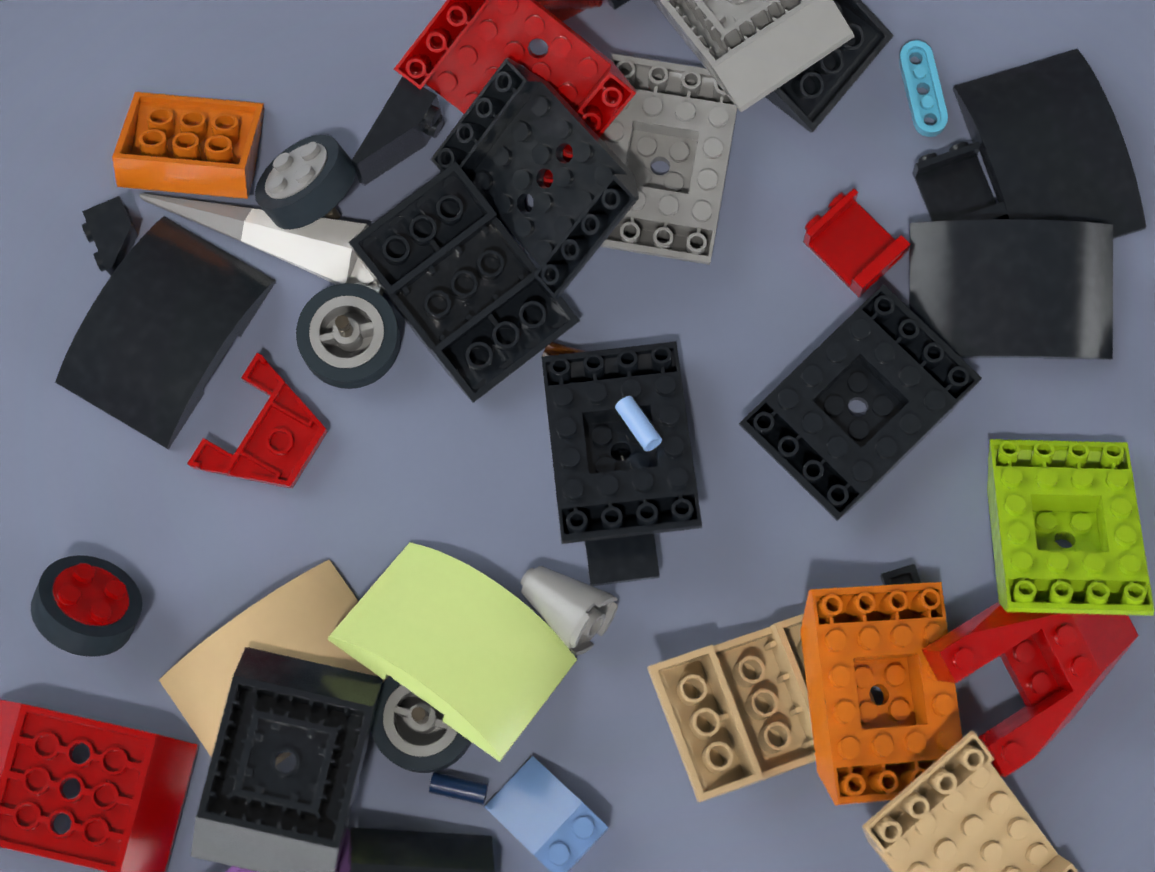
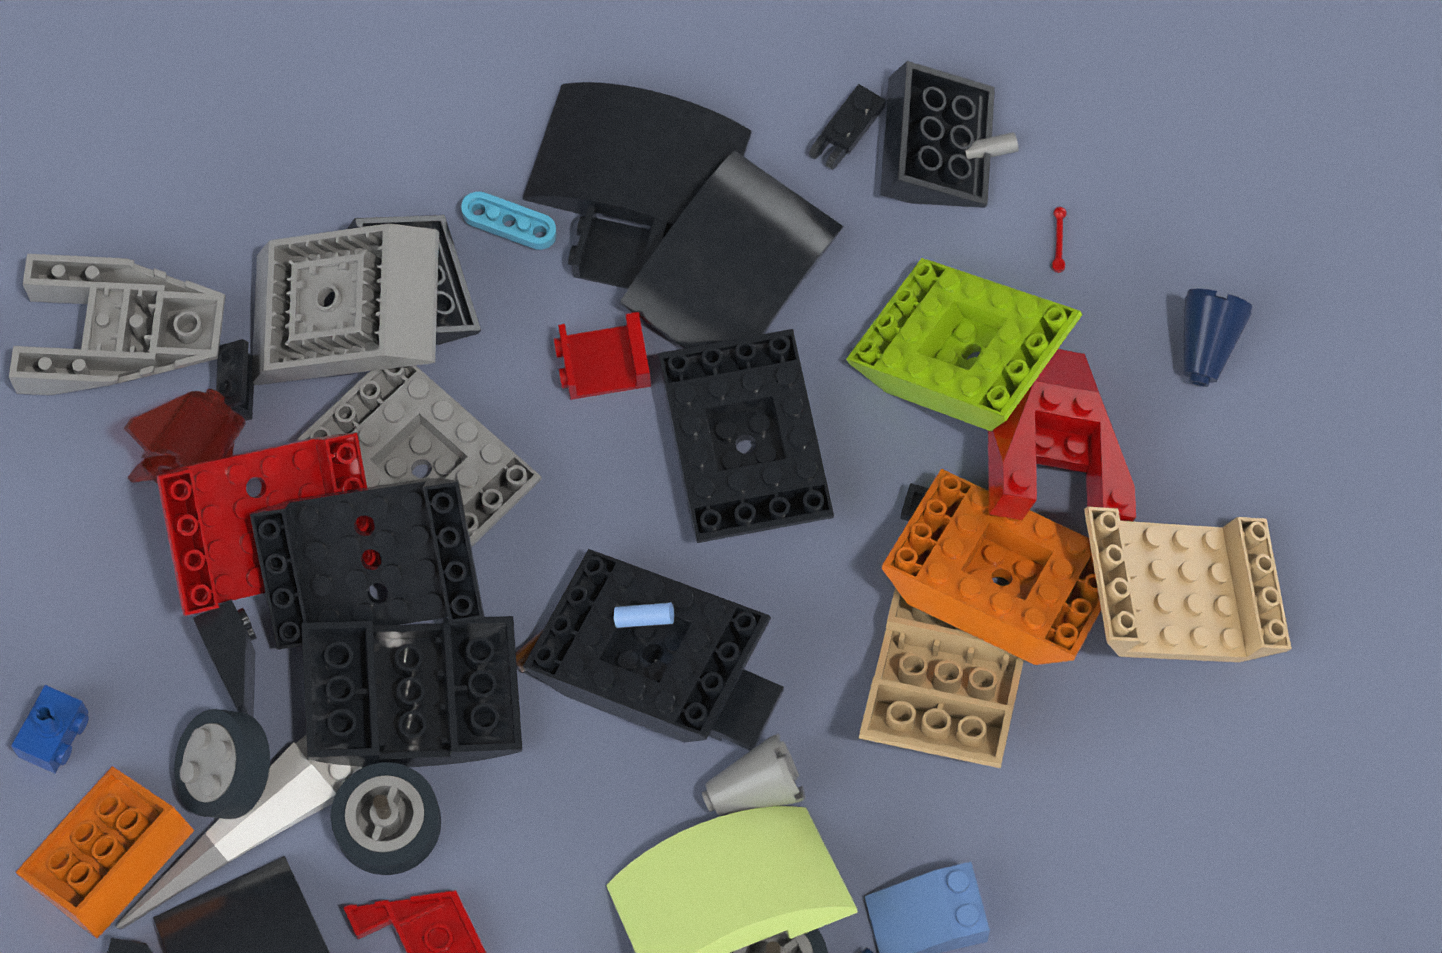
camera: 60 degrees left, 10 degrees down
none -> blue brick [11,685,89,773]

